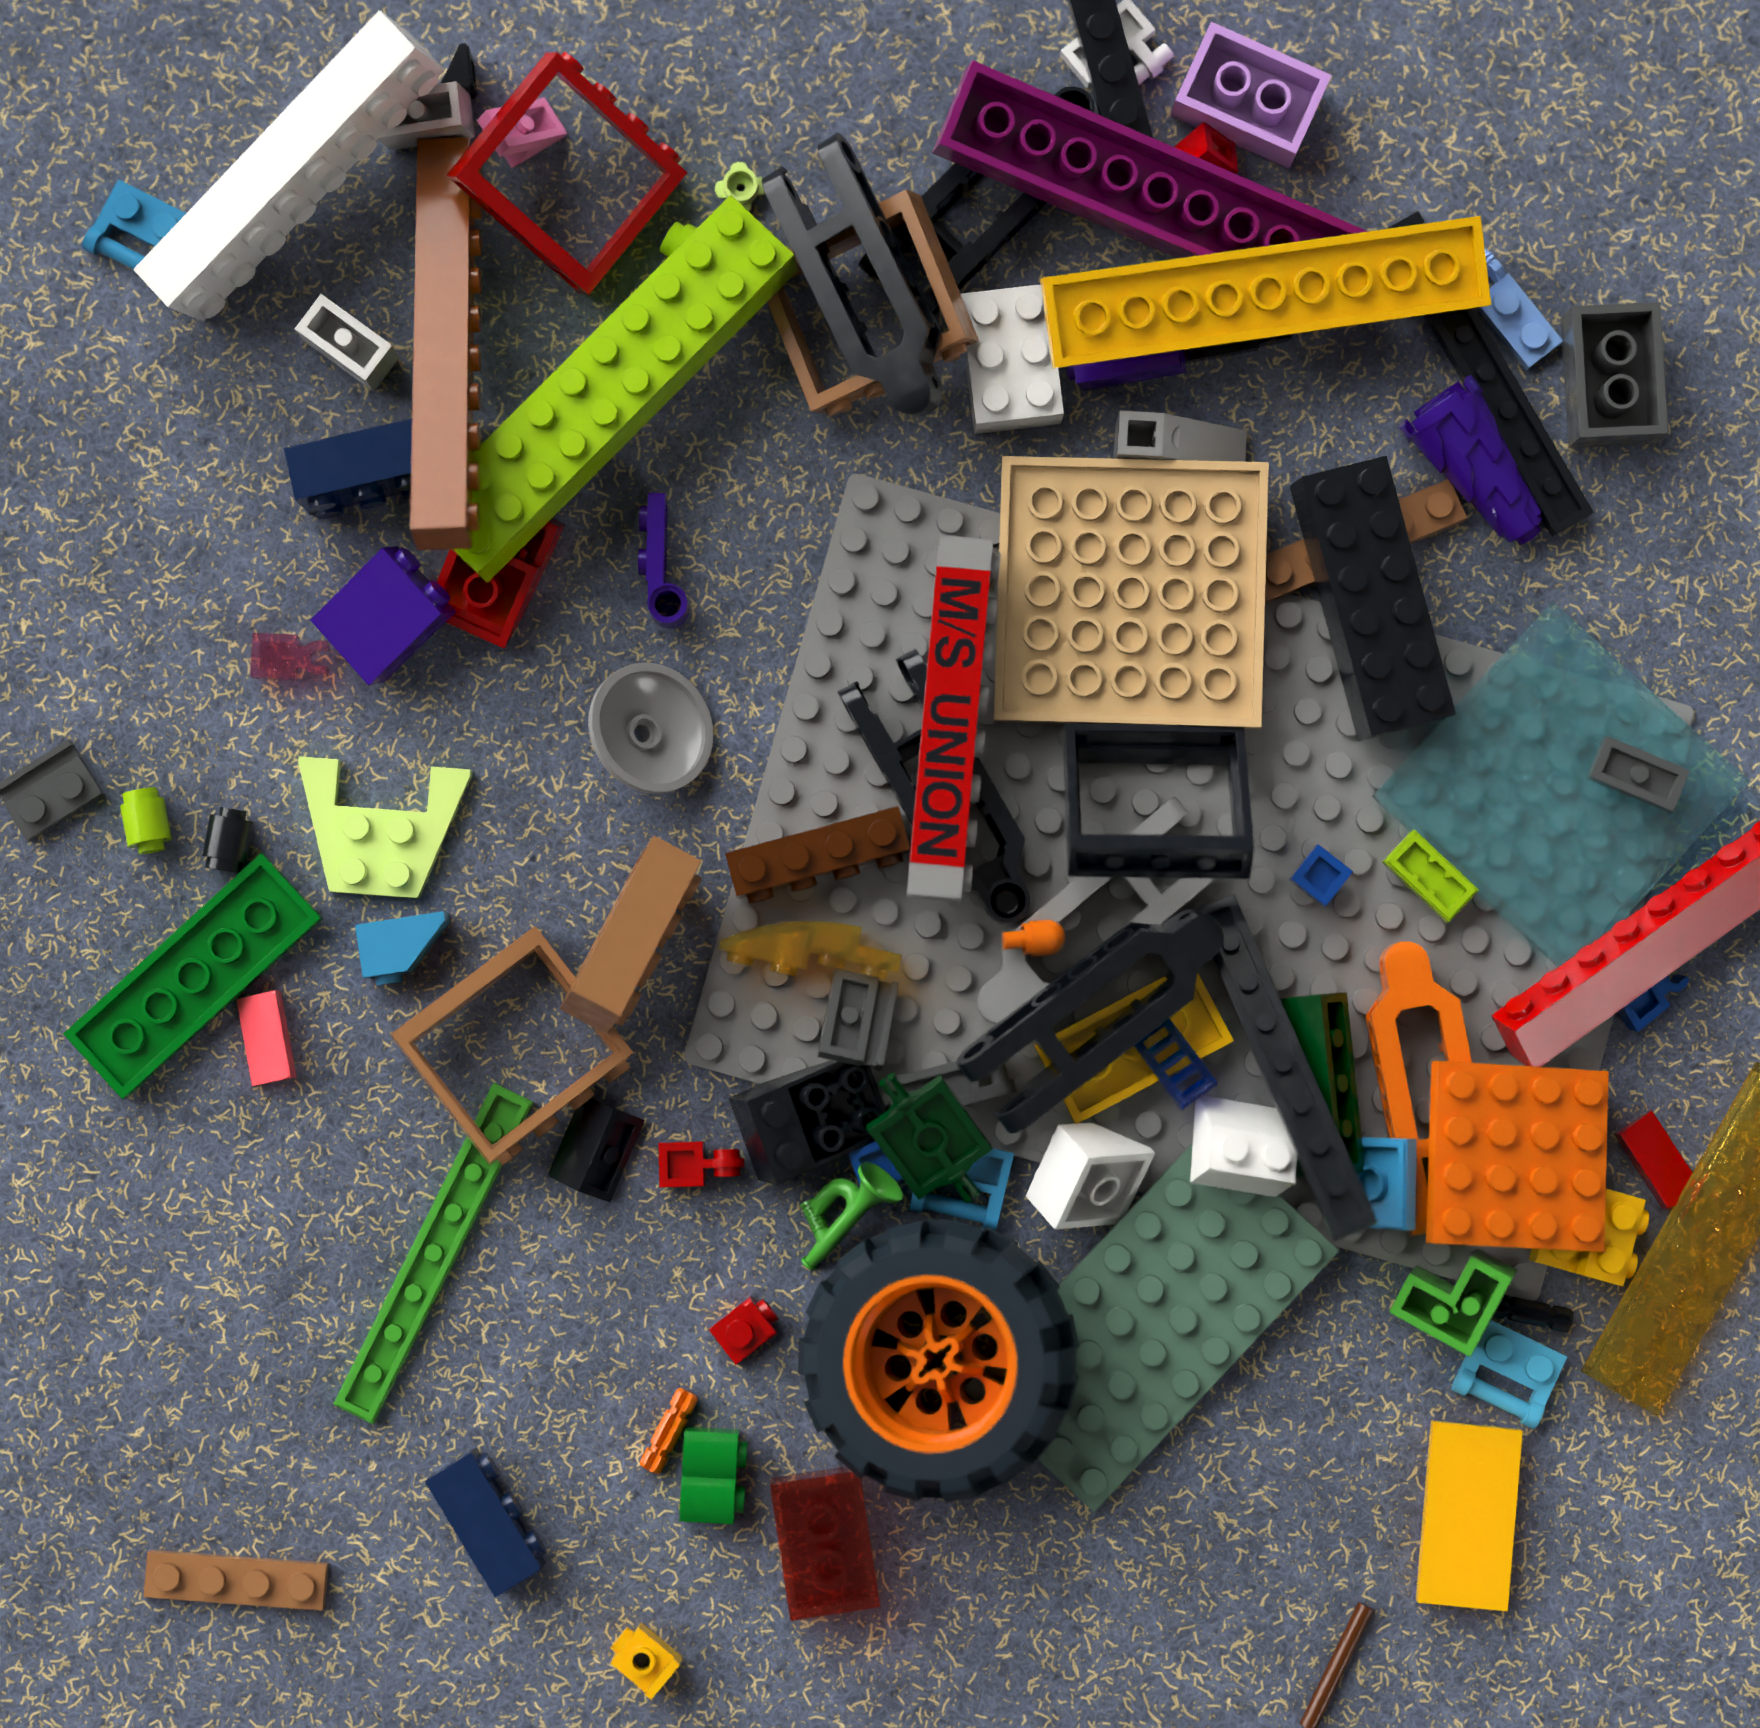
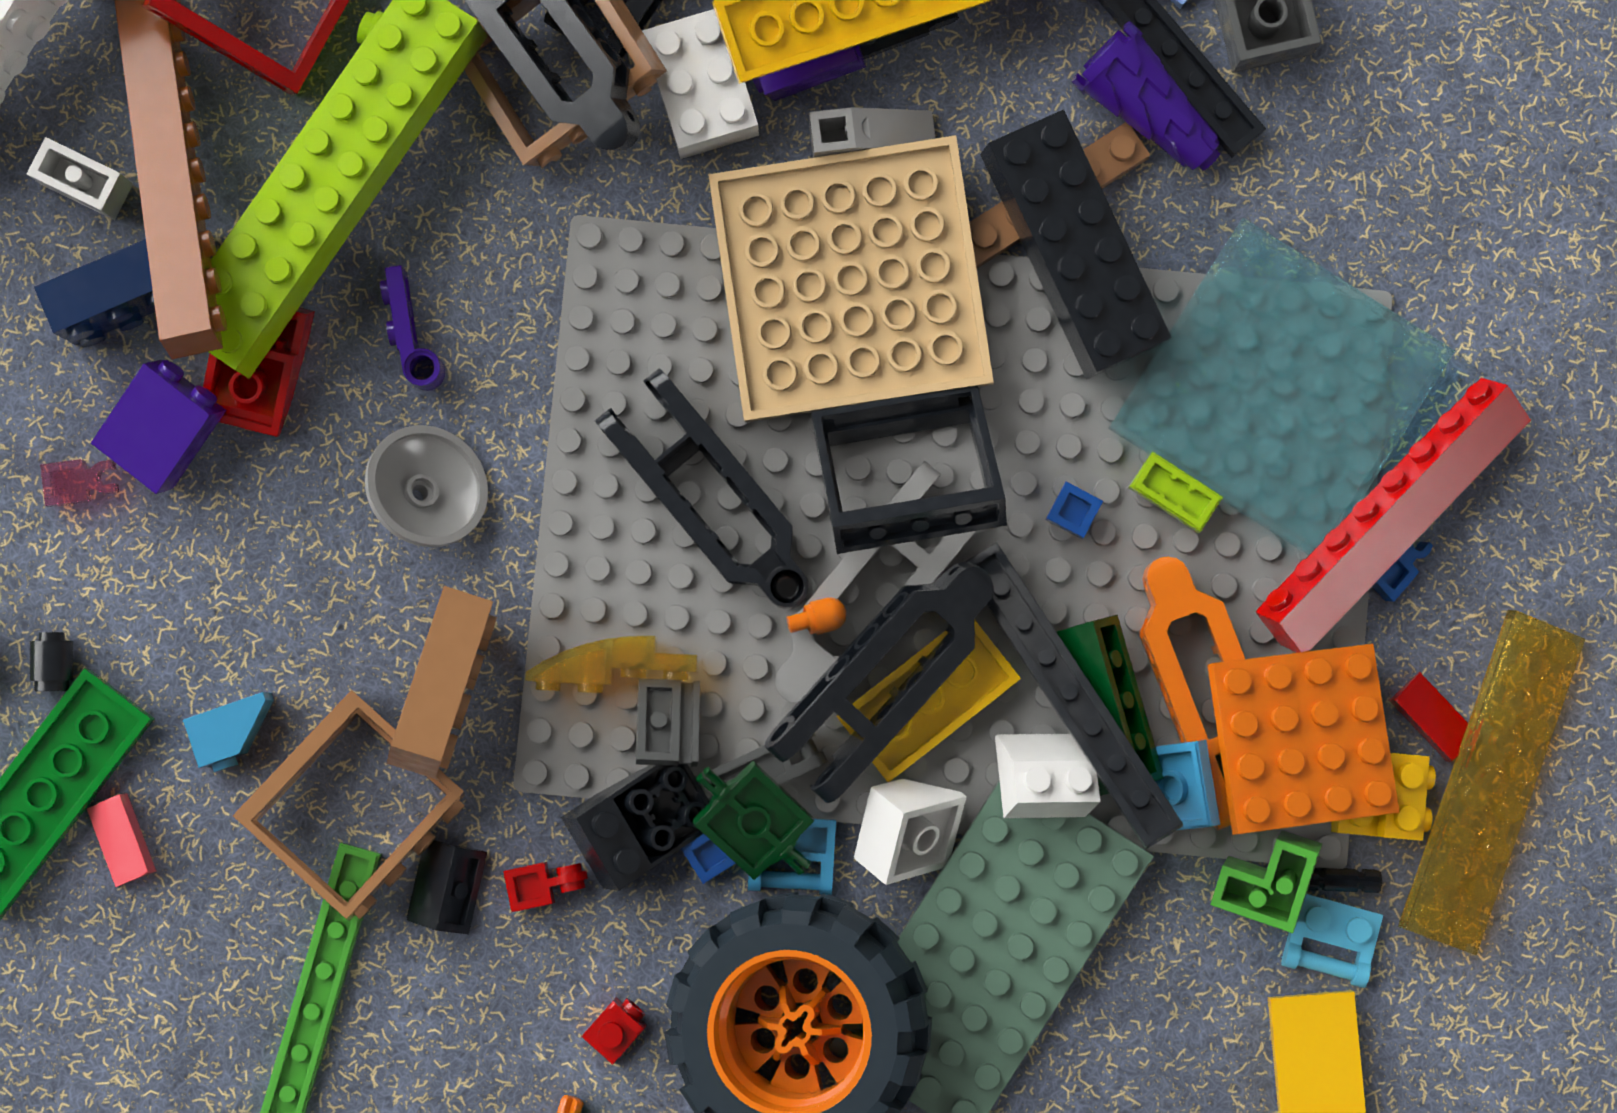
camera: 10 degrees left, 0 degrees up
yellowish green wing [298,756,472,899] -> none
reddish brown brick [725,806,910,904] -> none
bright green piece [800,1162,903,1271] -> none
brick [906,535,1001,902] -> none
clear blue slope [1134,1018,1218,1110] -> none
dark grey plate [1586,736,1690,813] -> none

